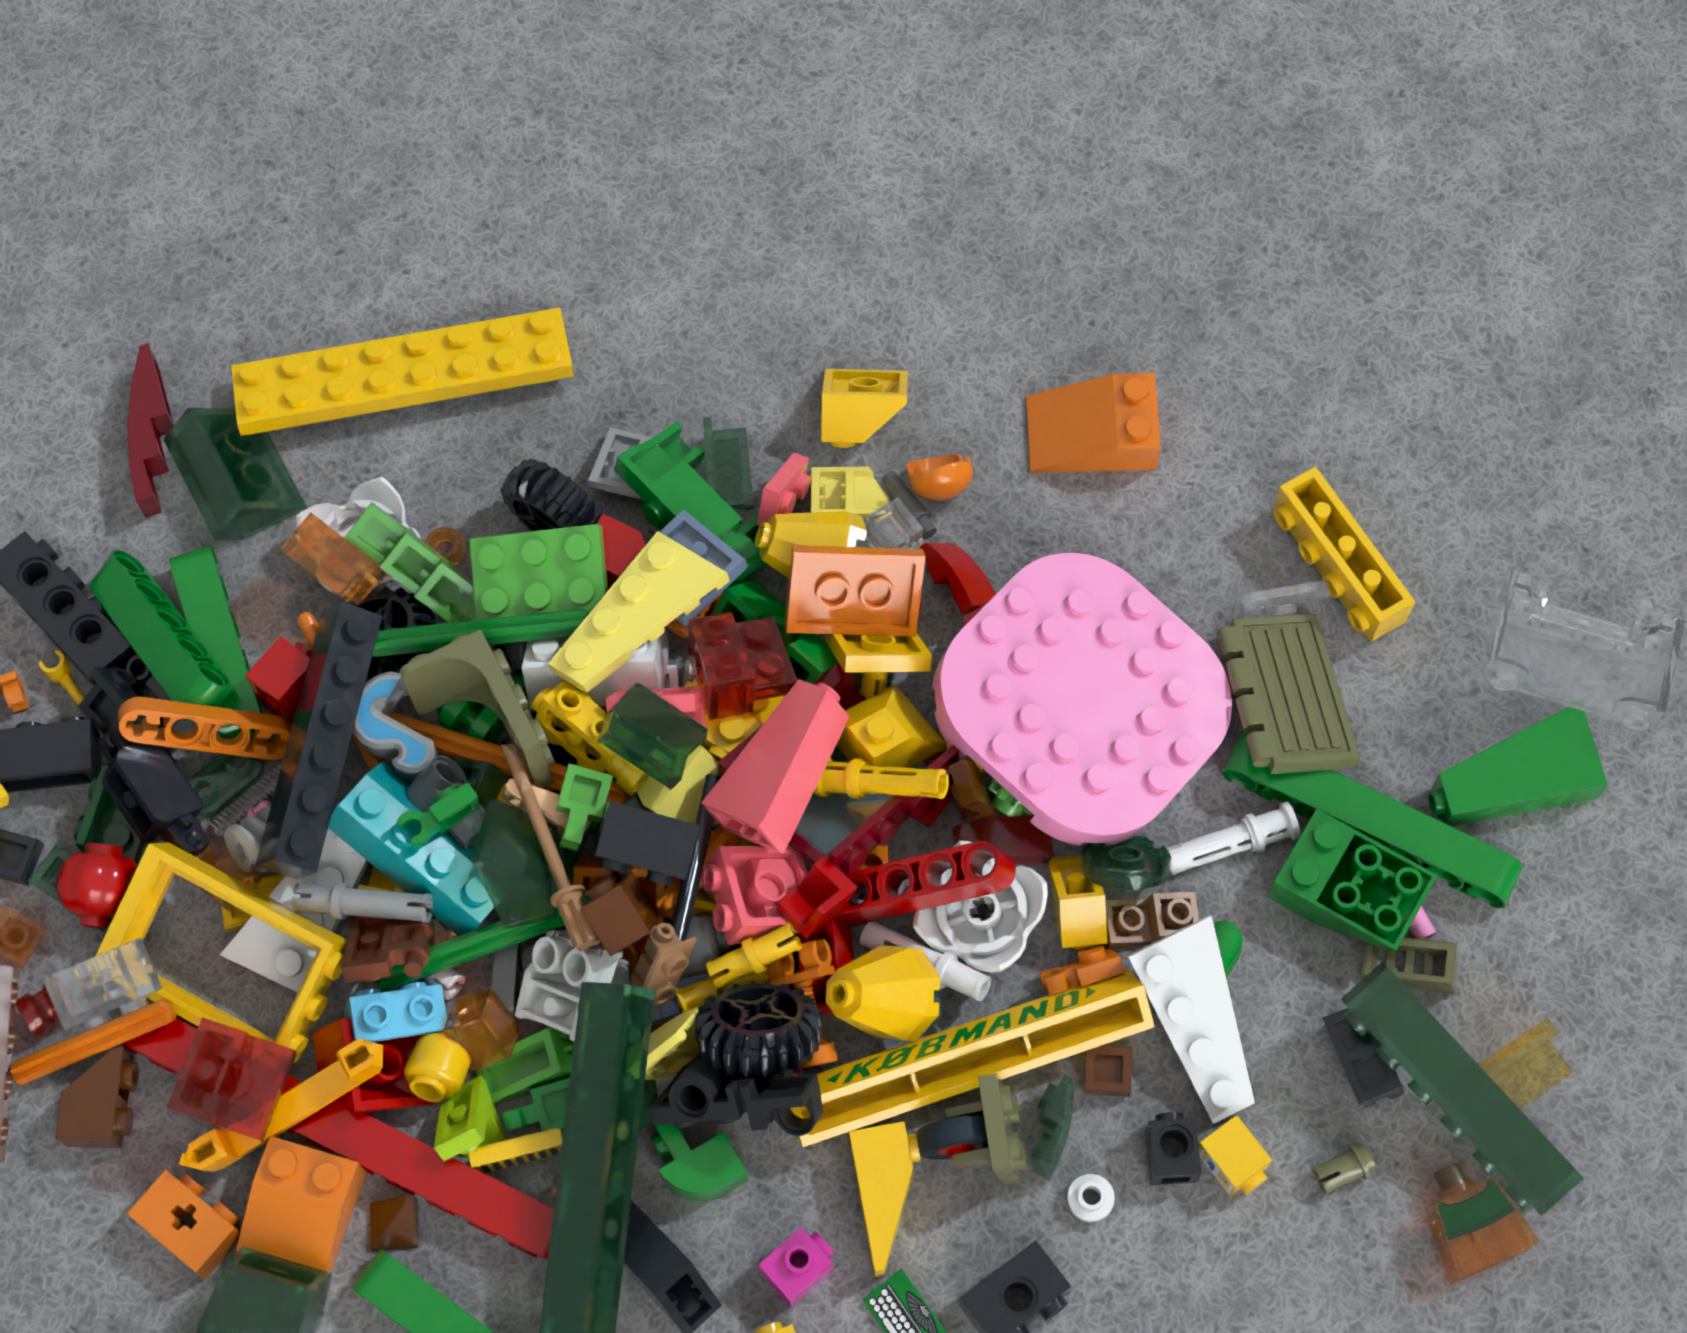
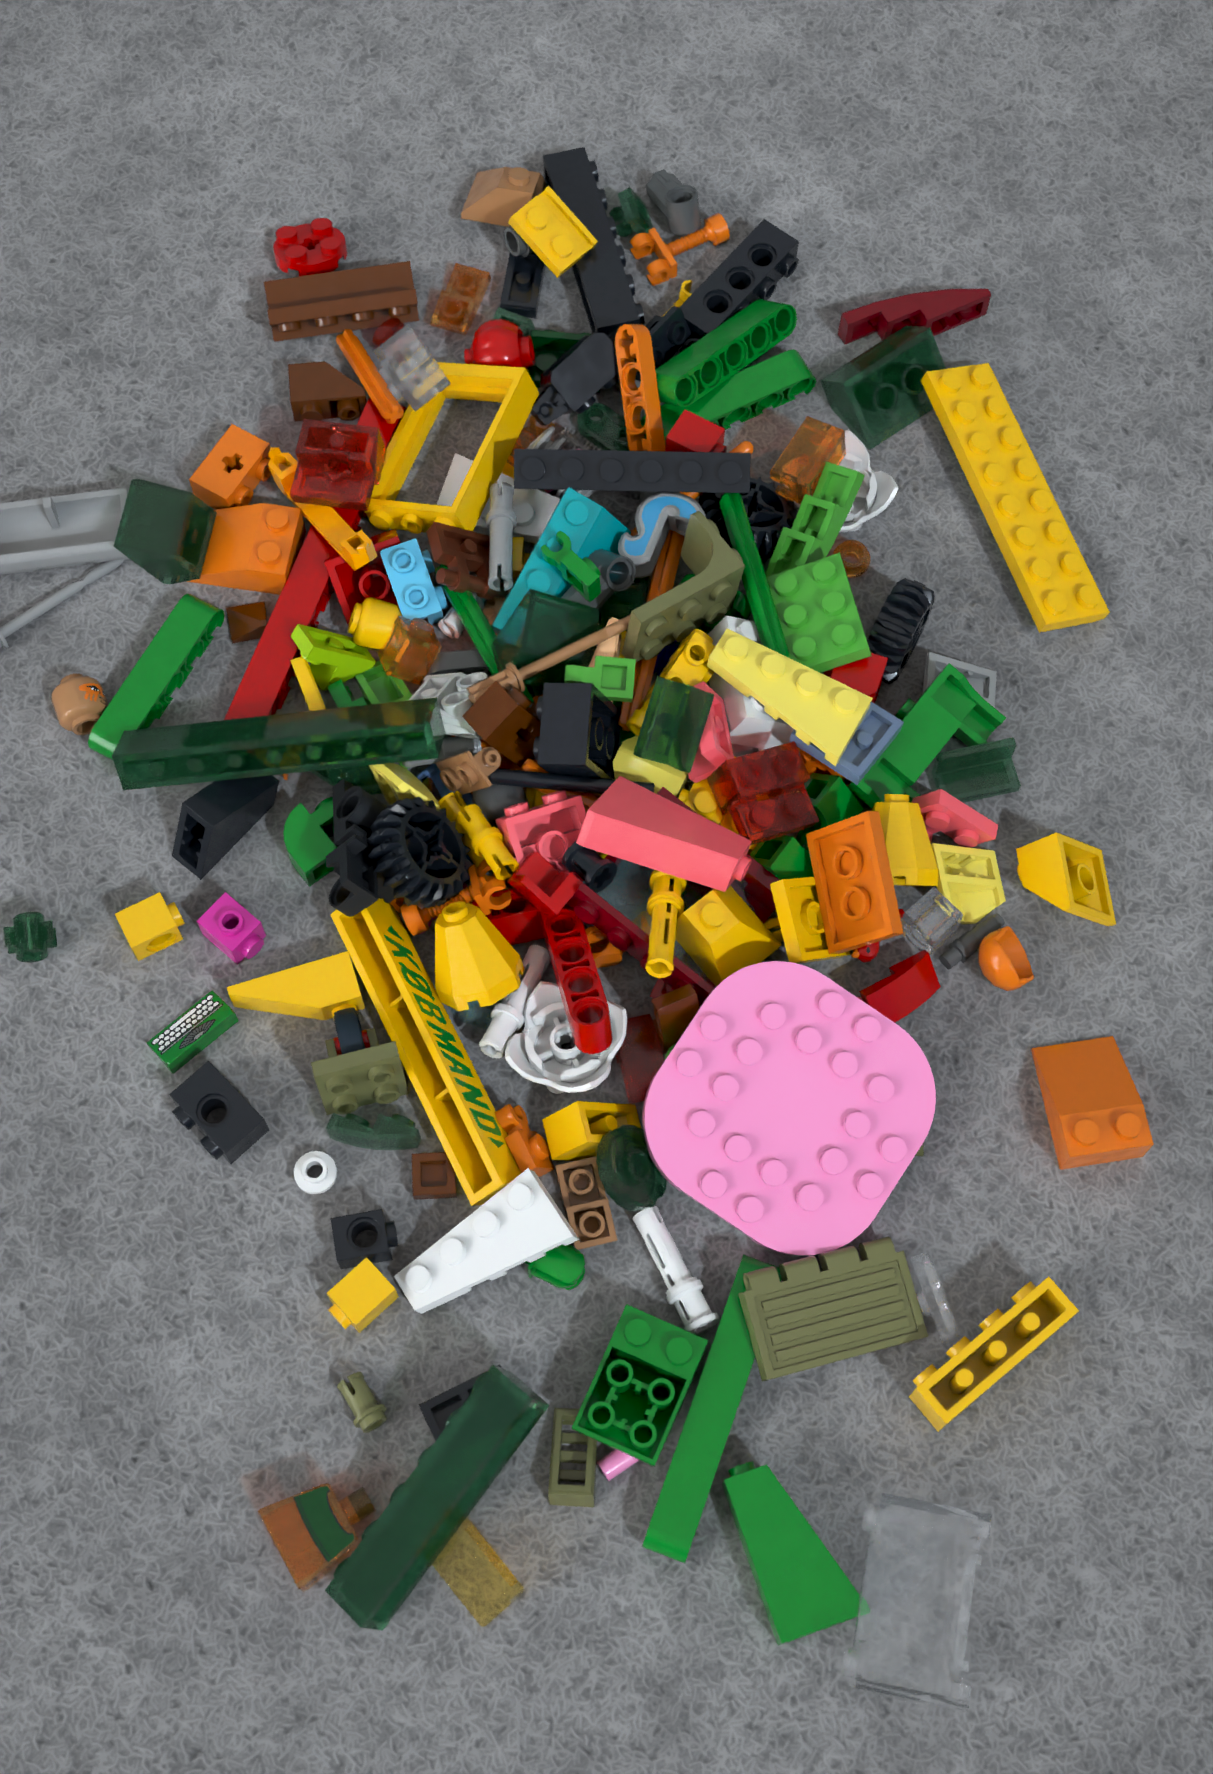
camera: 80 degrees right, 0 degrees up
none -> black bush [562,841,617,893]

